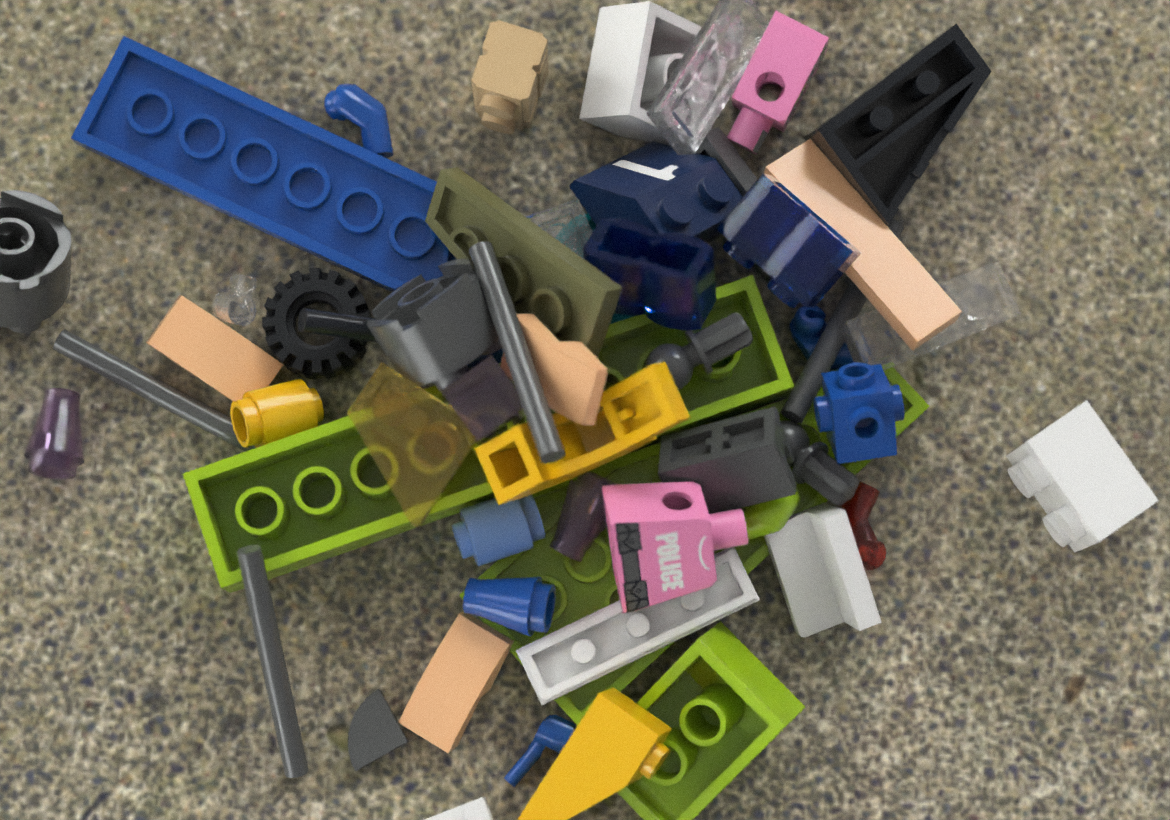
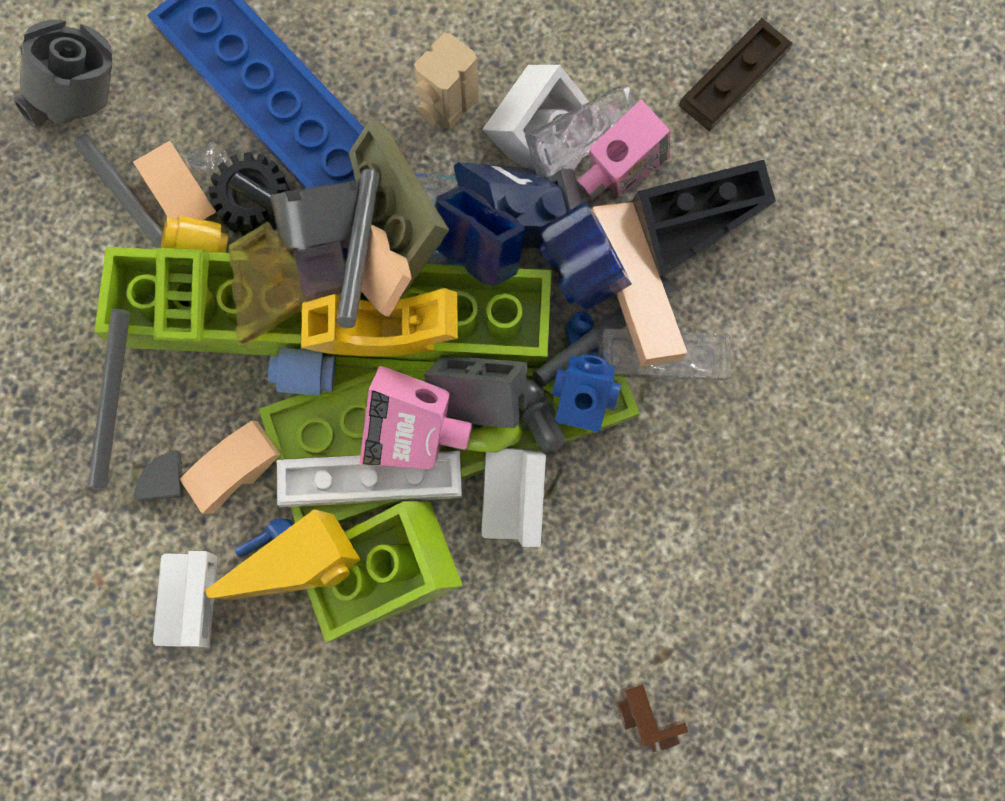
camera: 25 degrees right, 5 degrees down
clear purple cone [24,388,84,479] -> none
blue arm [324,84,394,158] -> none
blue cone [463,577,556,637] -> none
cone [549,471,617,562] -> none
dark grey axle [645,313,753,390] -> none
clear red arm [841,481,886,570] -> none
white brick [1006,400,1159,553] -> none
none -> lime slope [154,248,209,342]
none -> reddish brown bracket [617,684,688,752]

